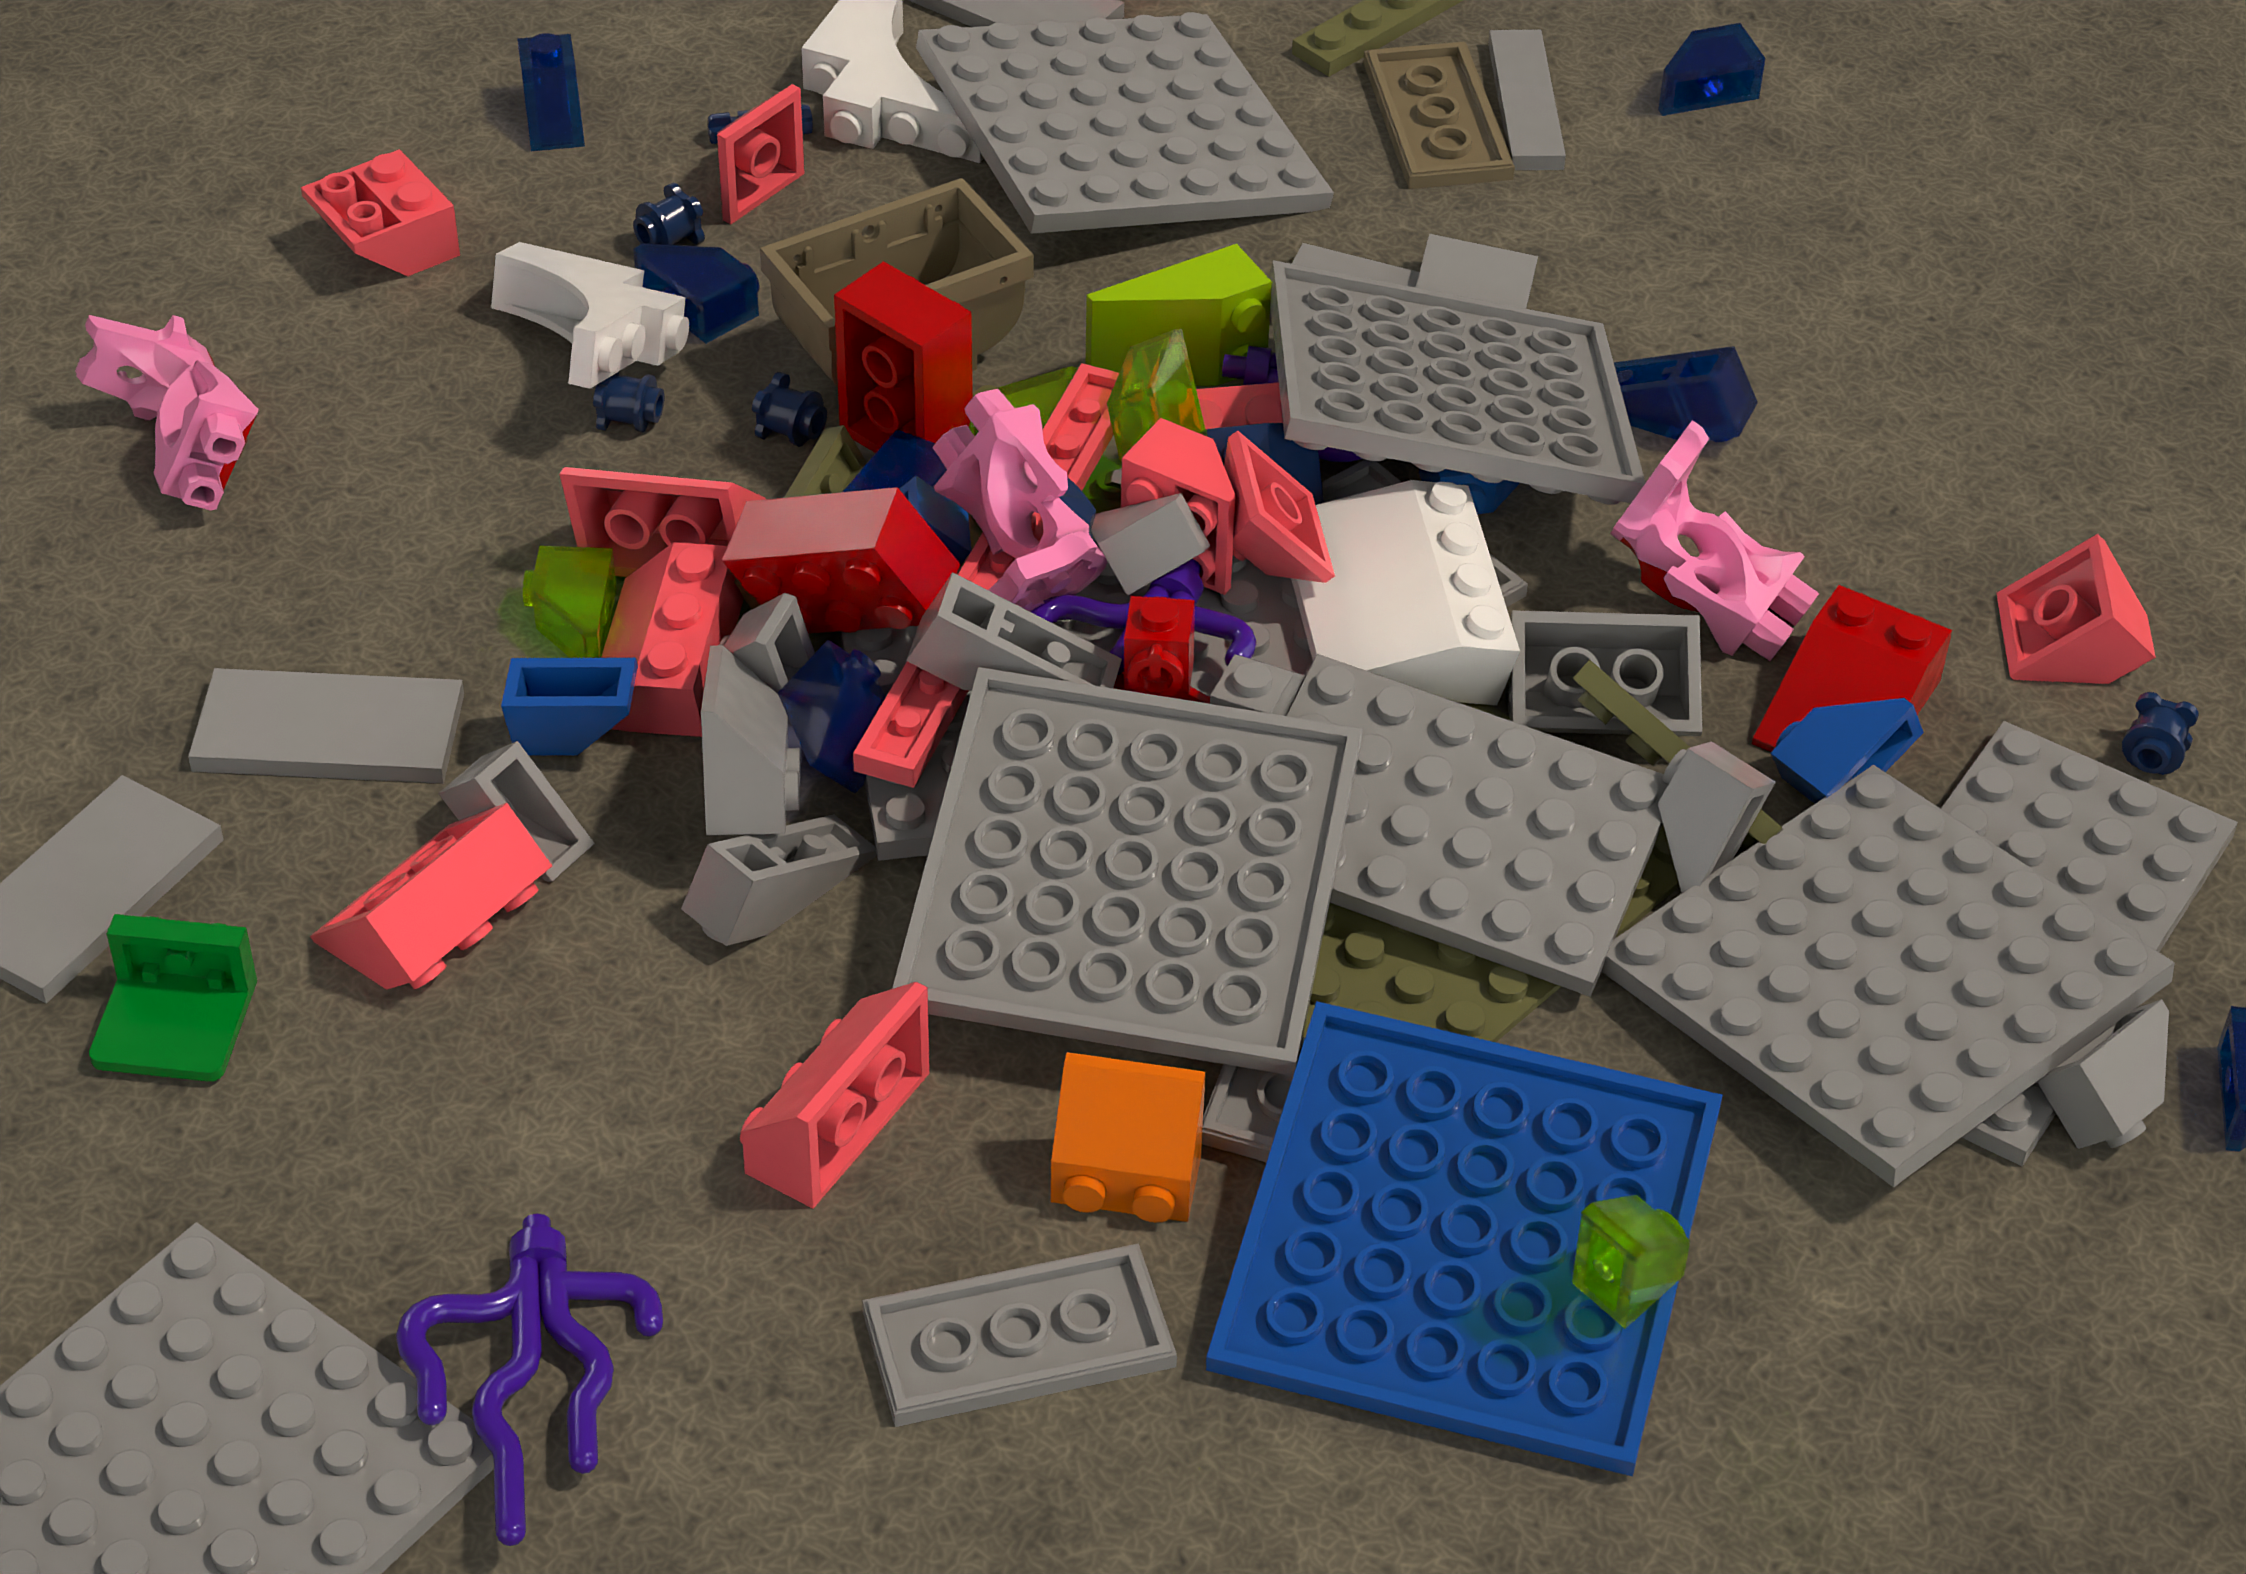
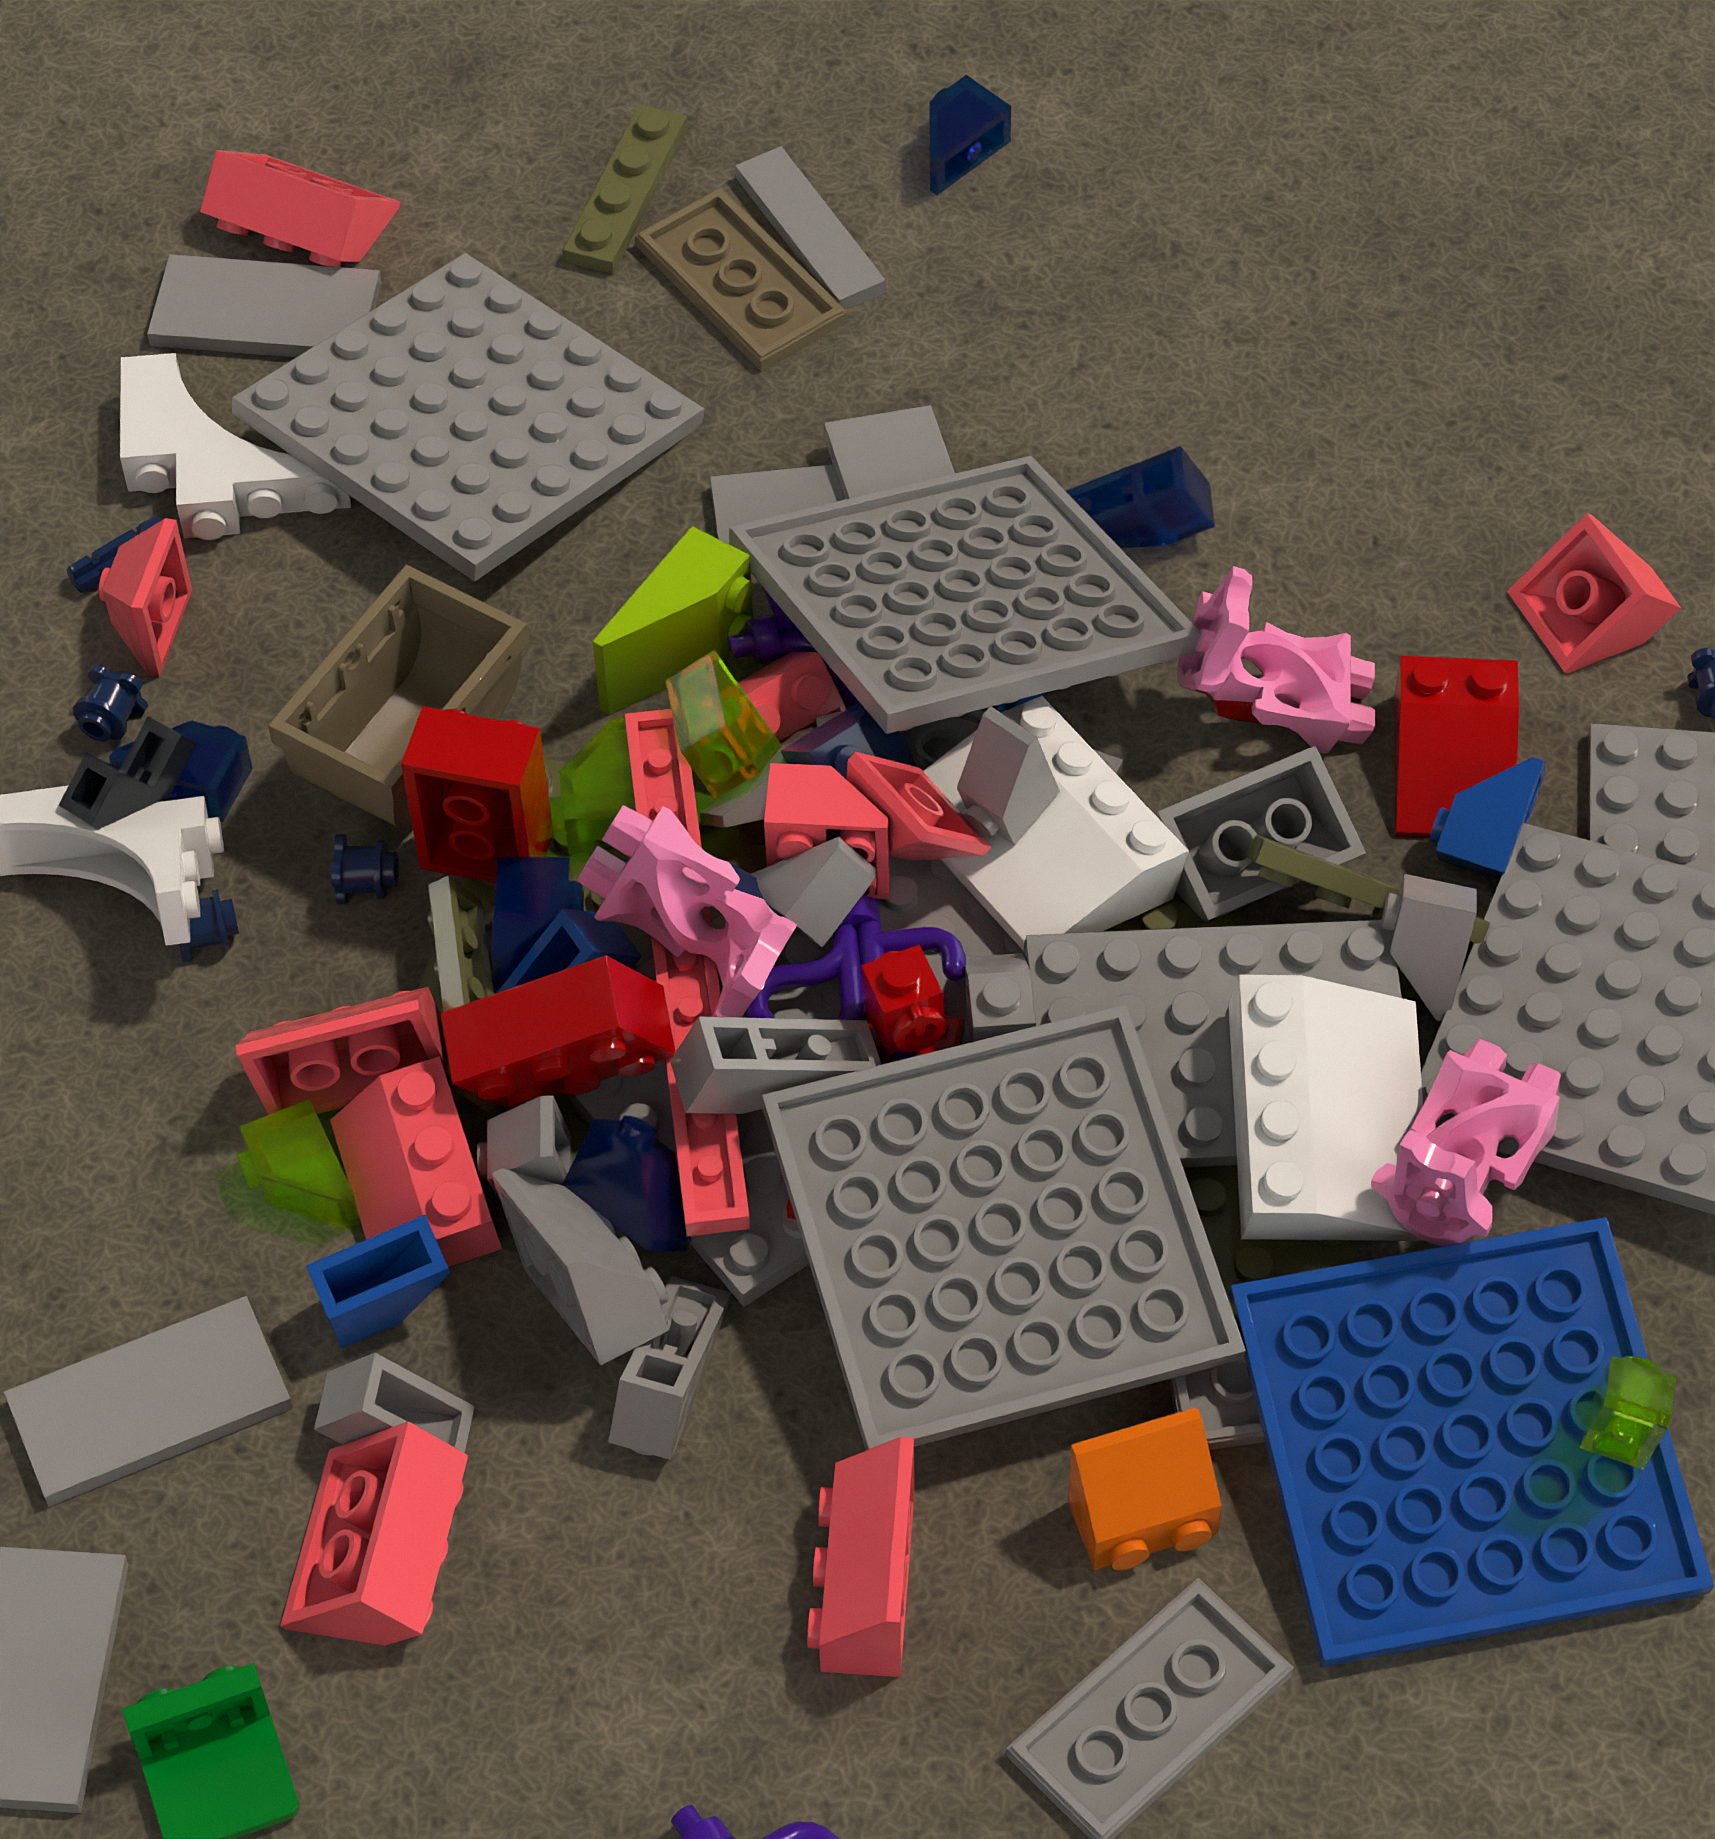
camera: 25 degrees left, 10 degrees up
none -> black slope [58,717,198,829]
none -> light grey slope [957,706,1060,845]
none -> white slope [1228,975,1424,1241]
none -> bright pink hips [1371,1039,1561,1247]

